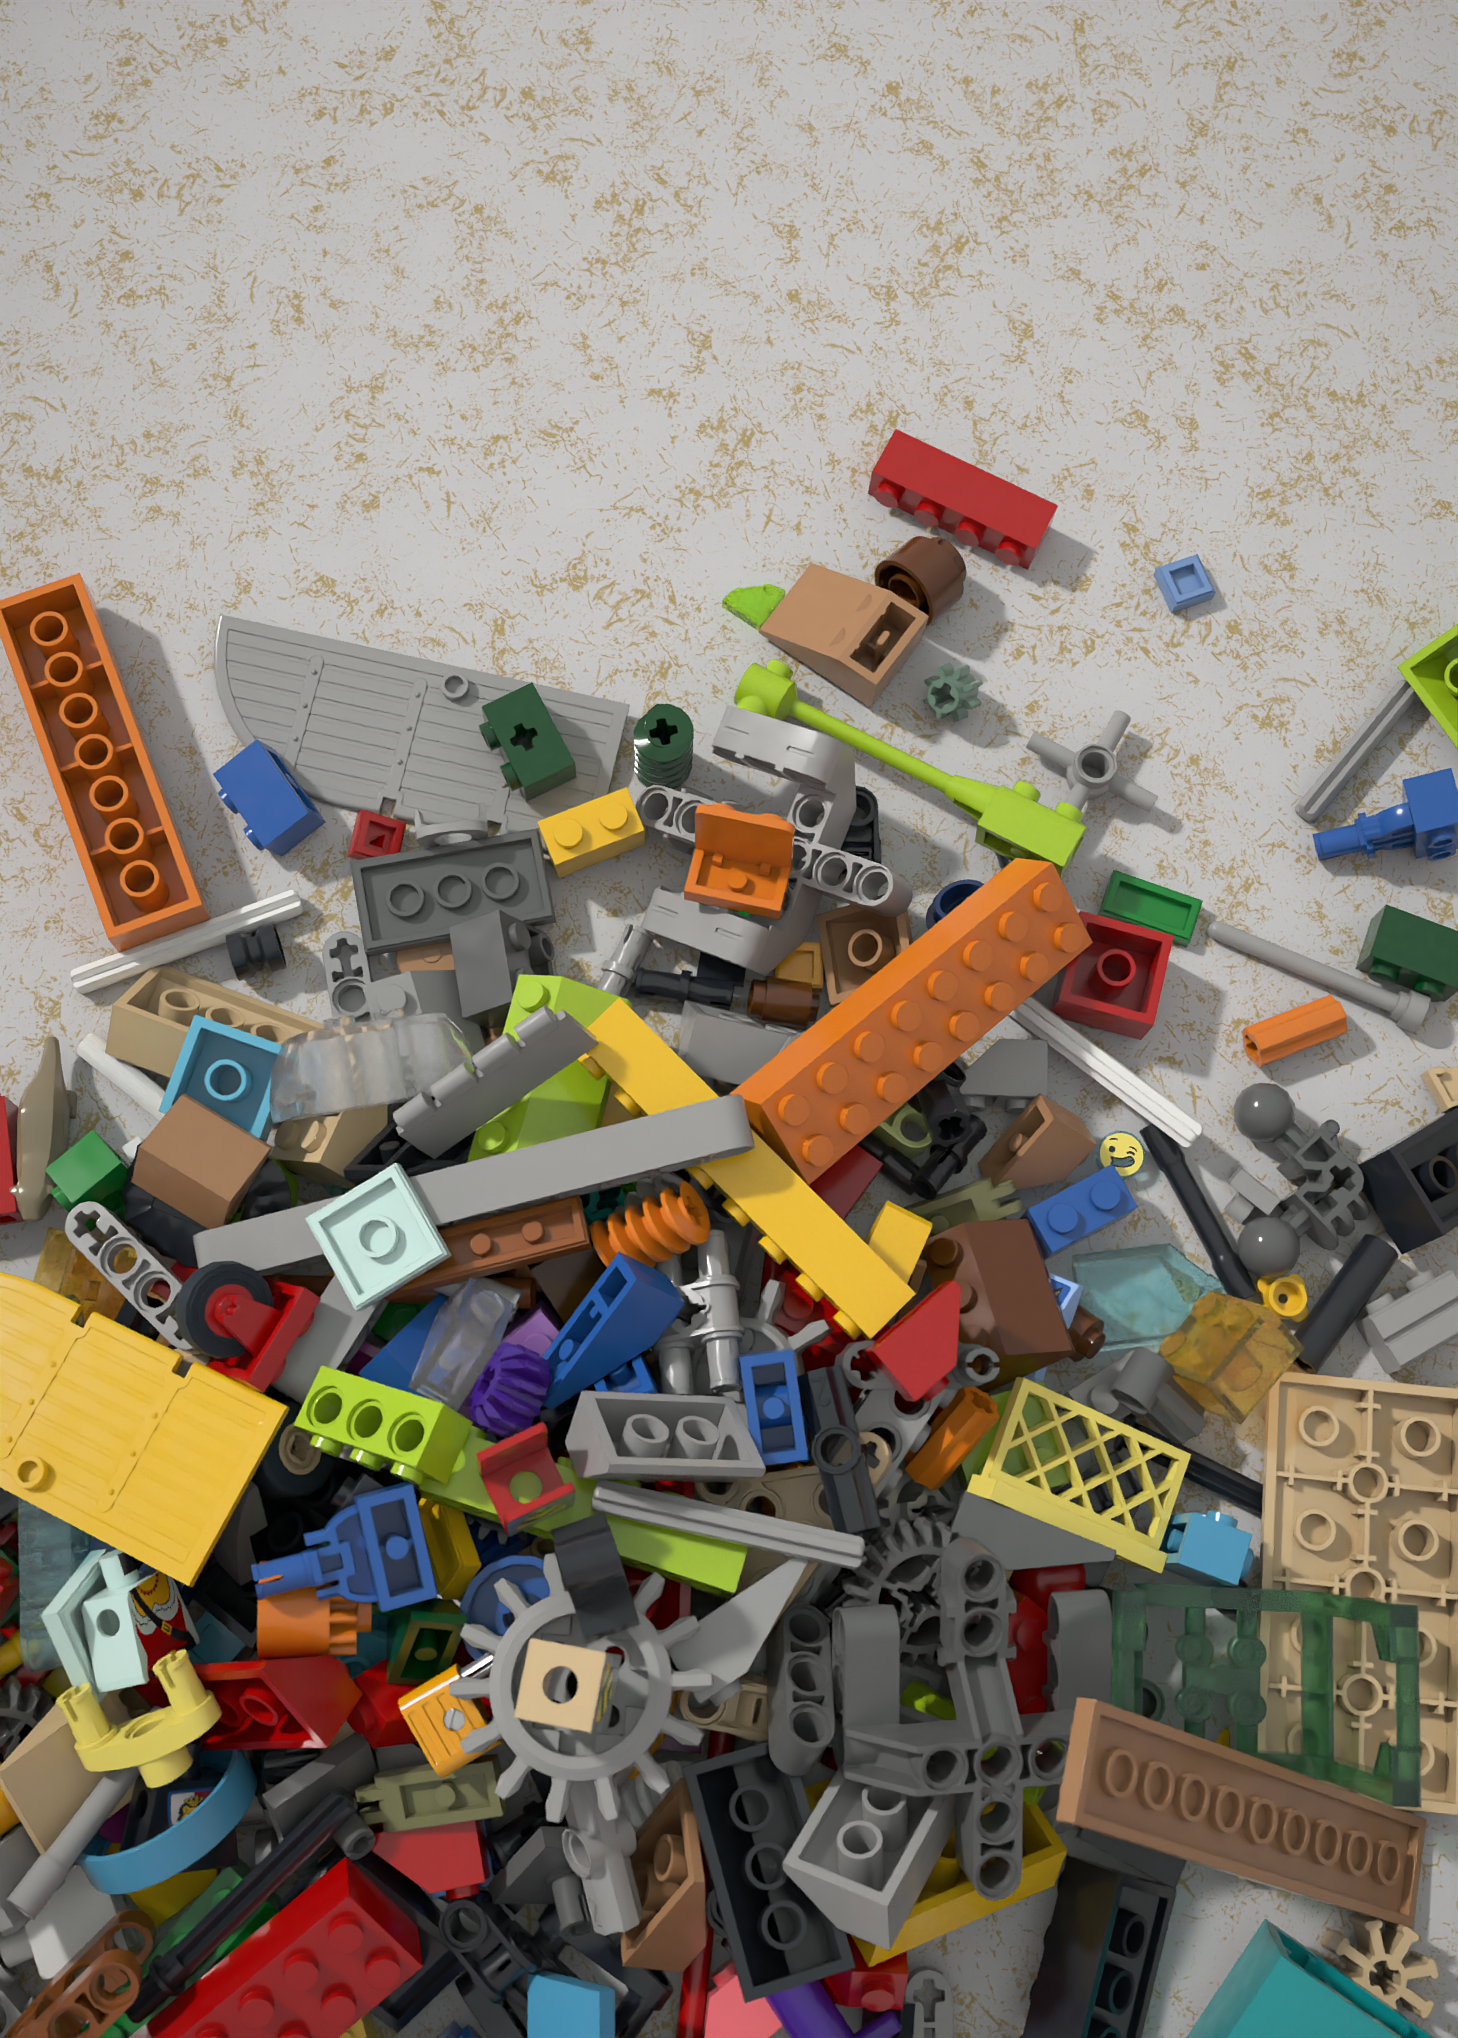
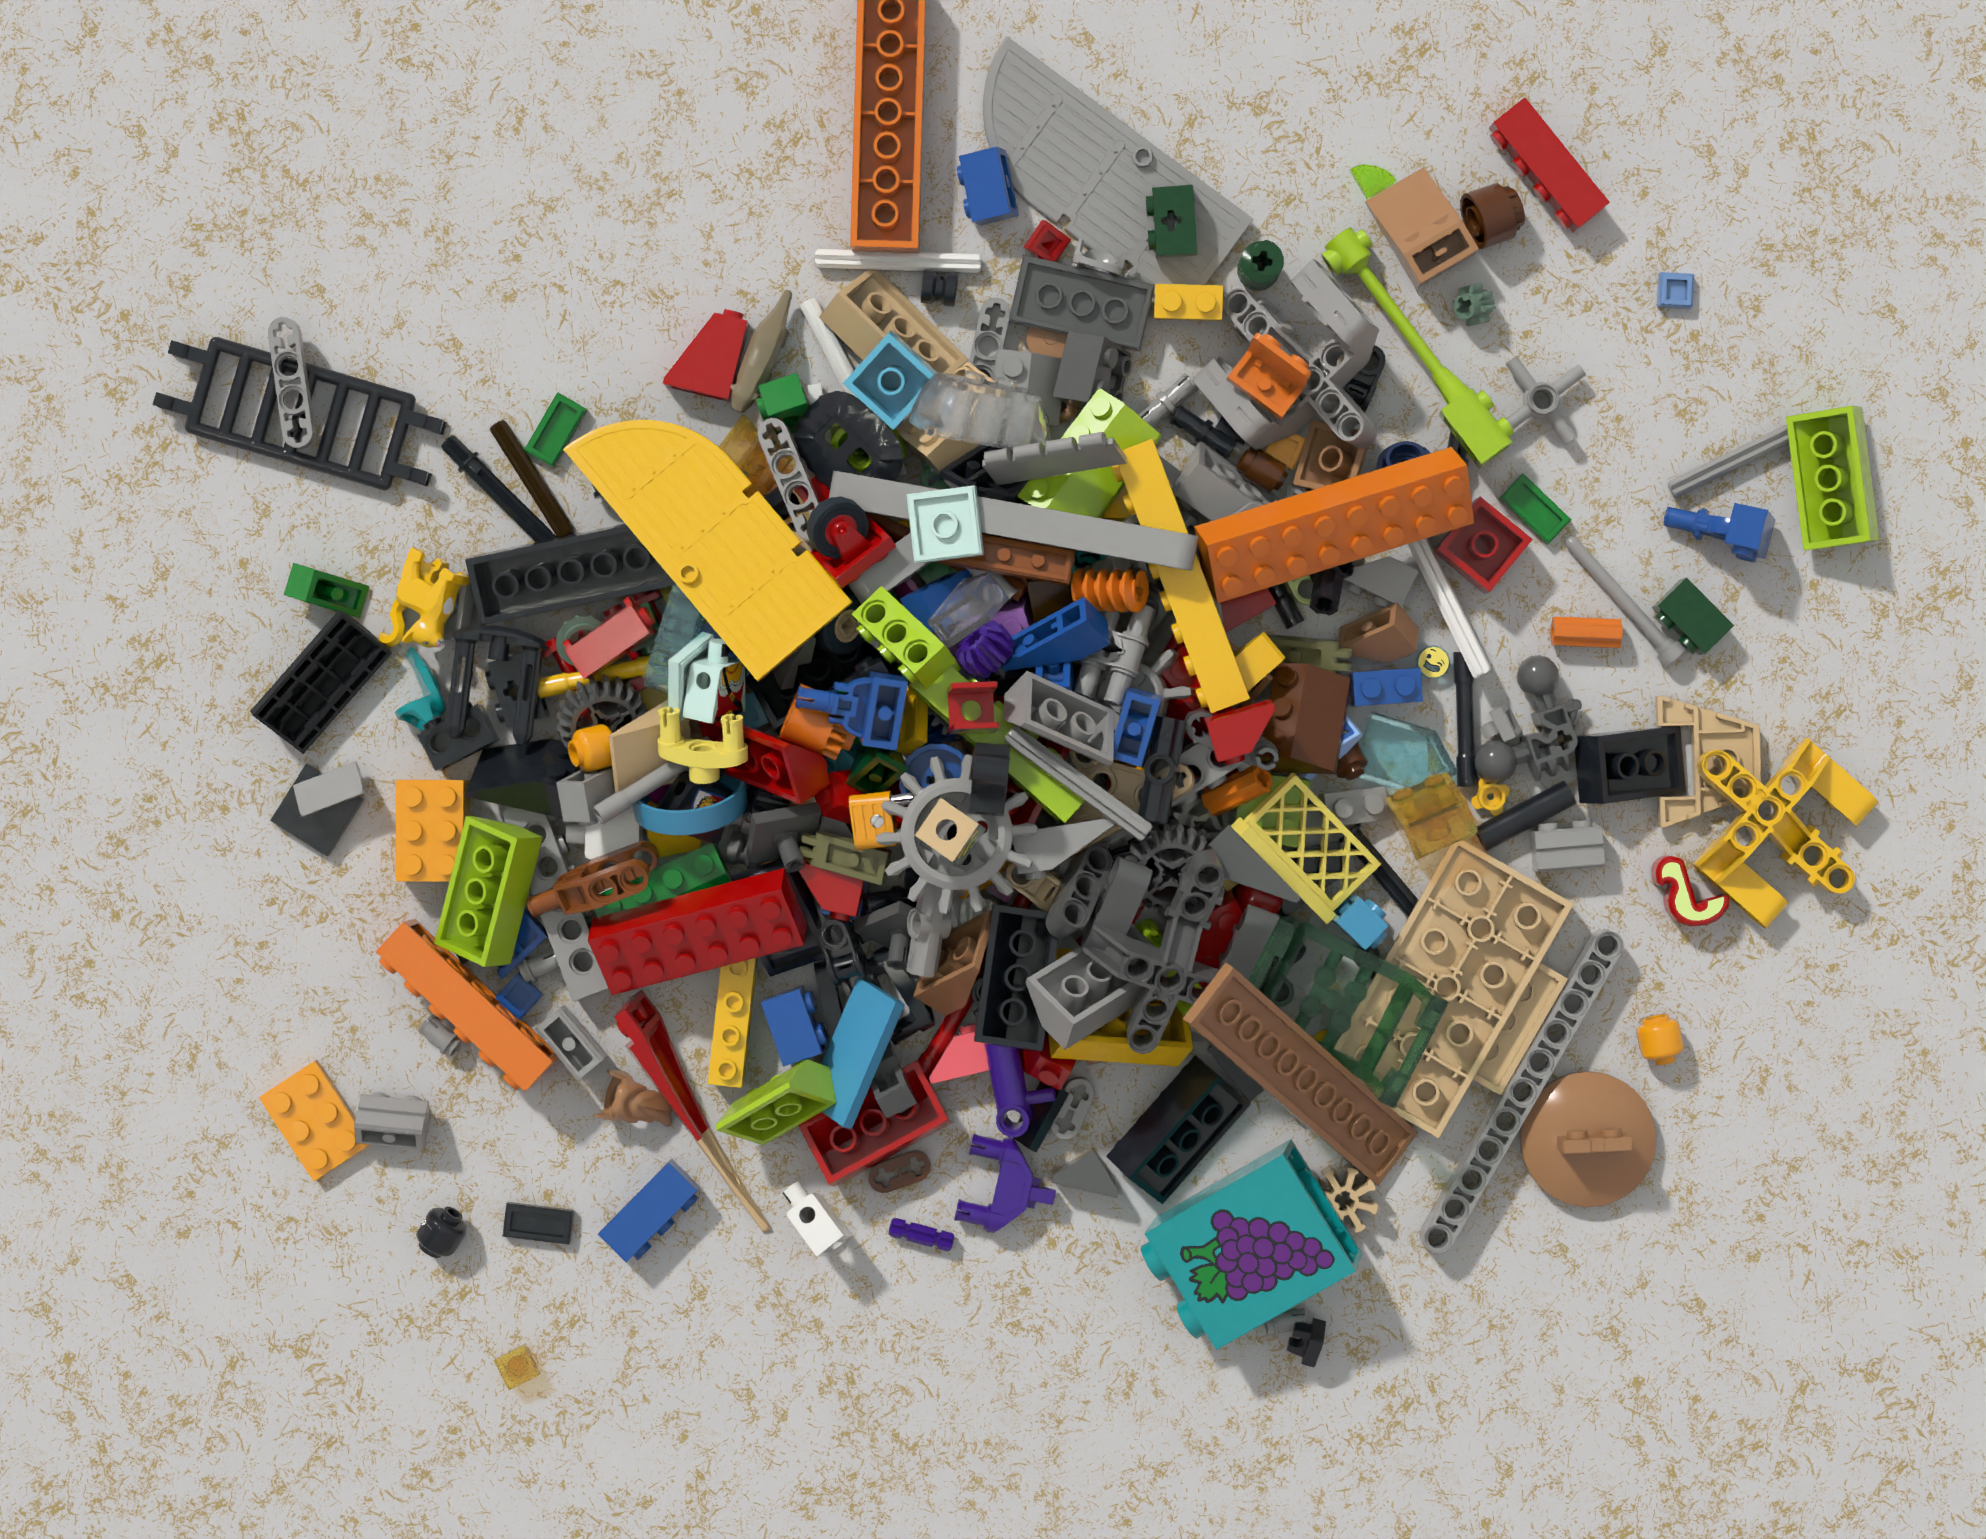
camera: 35 degrees right, 15 degrees up
black axle [124,1787,358,2024] -> none
medium nougat slope [131,1093,273,1230] -> none
black pin [909,1113,987,1200] -> none
dark grey piece [1109,1347,1207,1445] -> none

